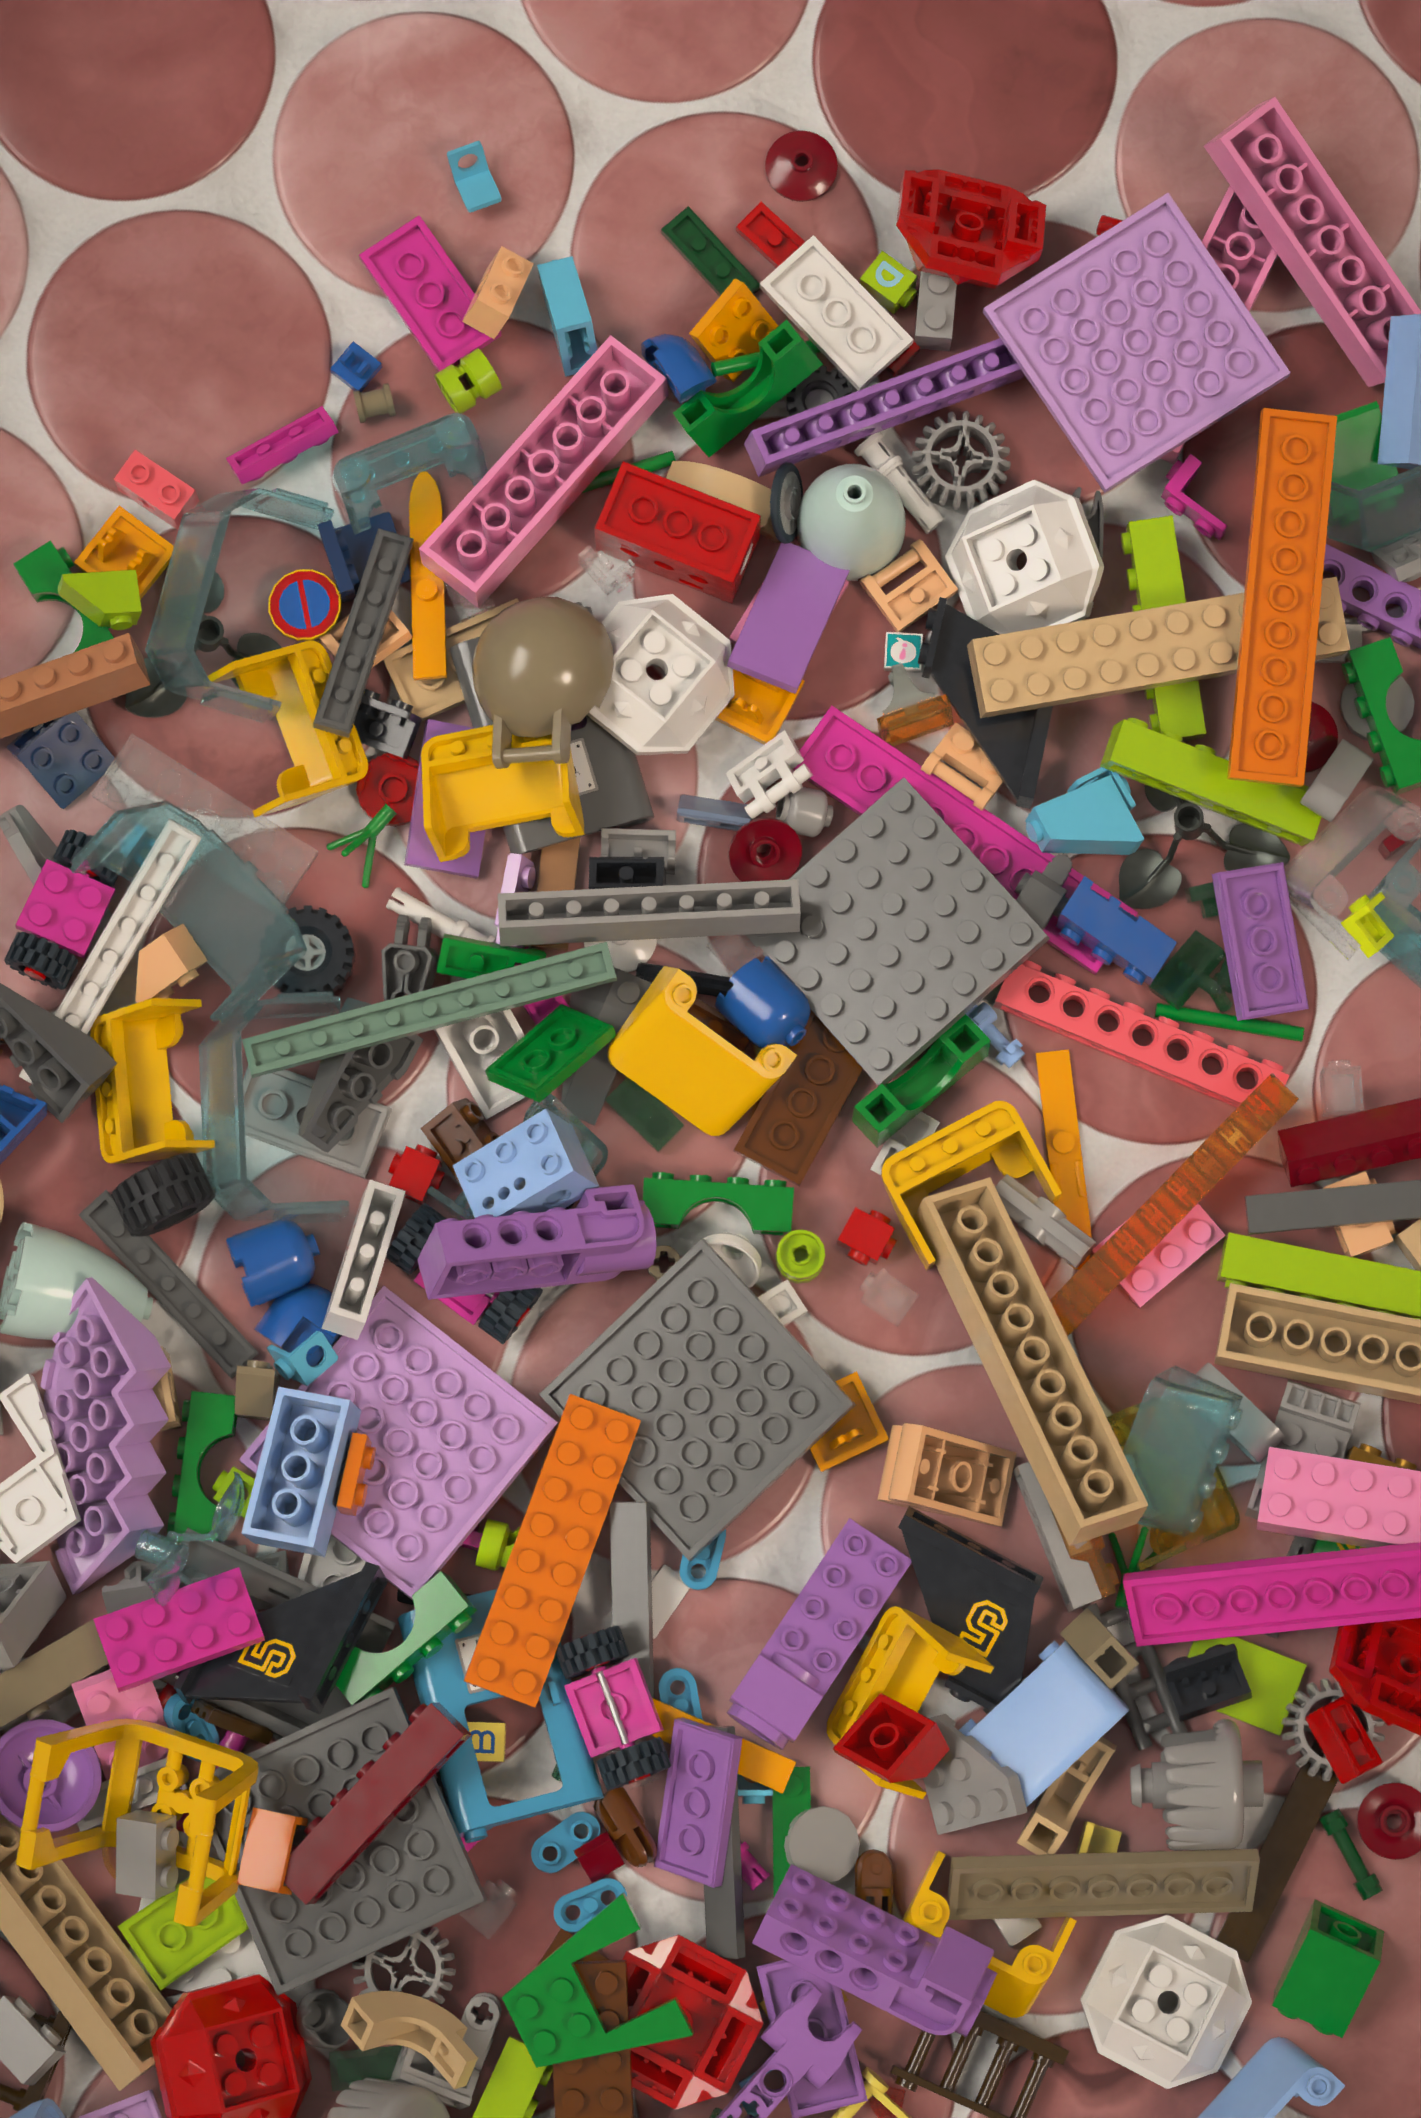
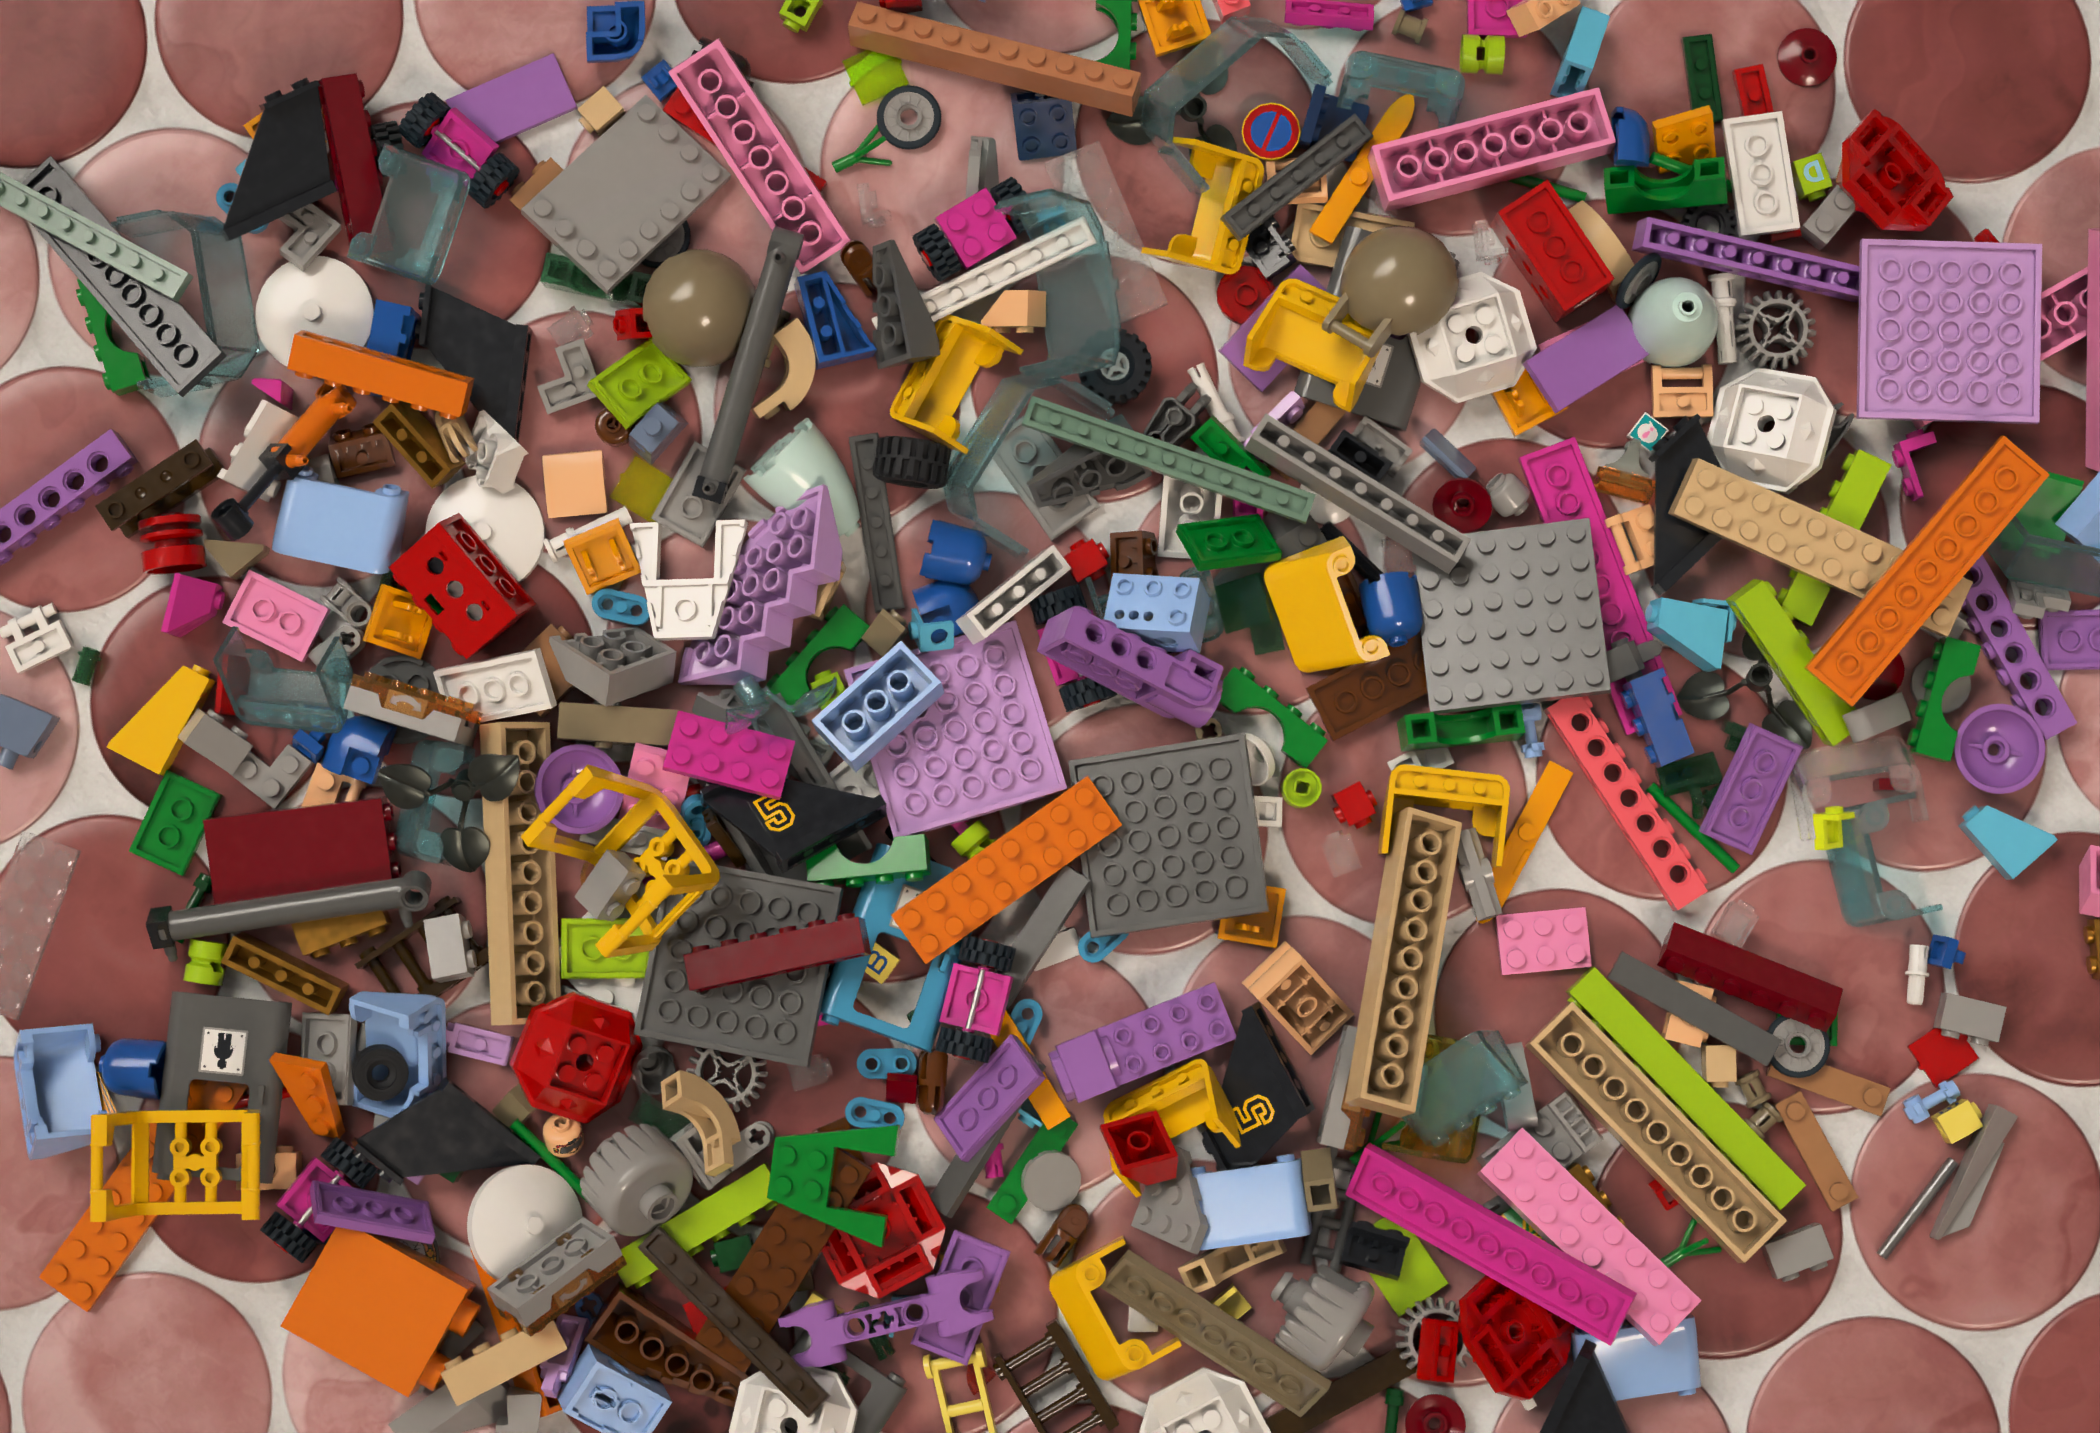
camera: 40 degrees right, 5 degrees up
lime slope [58,570,142,630] -> none
orange panel [236,1807,308,1895] -> none
green plant [326,804,397,888] -> none
orange plate [336,1432,376,1516] -> none
white plate [726,730,813,819] -> none
medium lavender brick [752,1864,997,2037] -> none
clear orange beam [1050,1073,1299,1337] -> none
none -> clear green piece [1213,572,1273,634]

